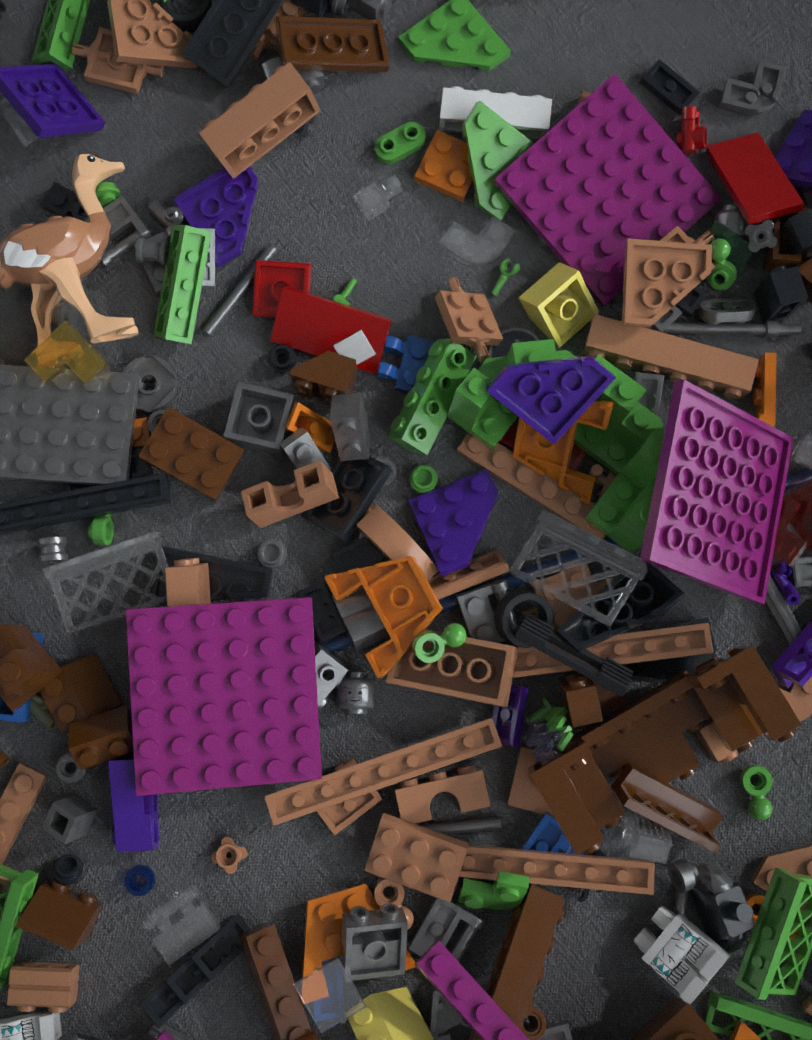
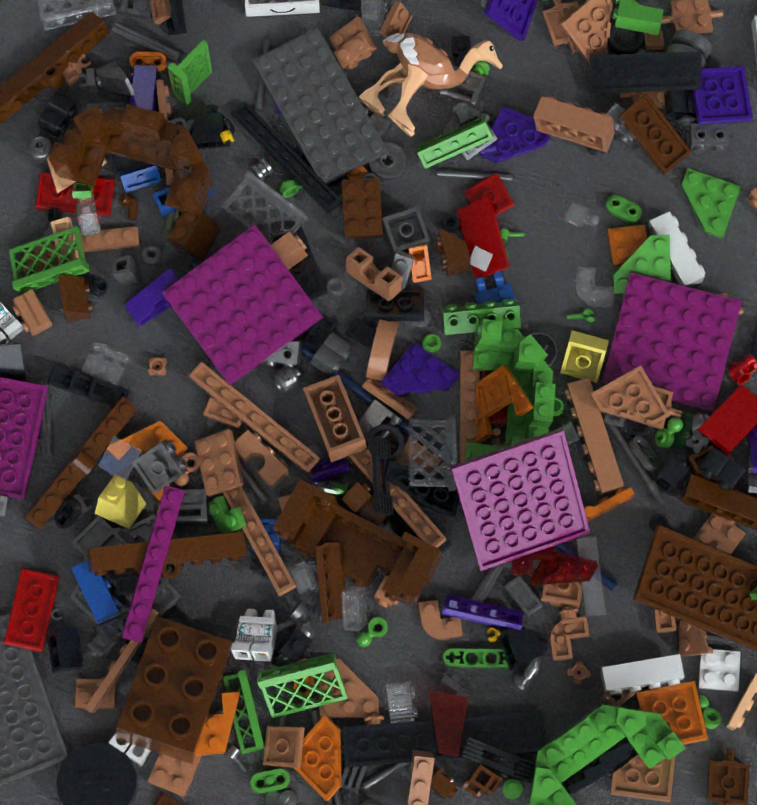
camera: 60 degrees right, 5 degrees down
clear yellow plate [24,321,108,384] -> none
reddish brown slope [68,705,134,769] -> none
clear blue plate [125,865,155,896] -> none
flat silver arm [148,200,183,227] -> none
orange wing [324,556,443,678] -> none
flat silver brick [330,393,371,461] -> none
bright green plate [412,623,466,663] -> none
nougat plate [434,277,503,362] -> none
dark purple plate [486,356,616,444] -> none
dark purple arm [771,562,801,605] -> none
none -> clear brick [341,586,368,631]

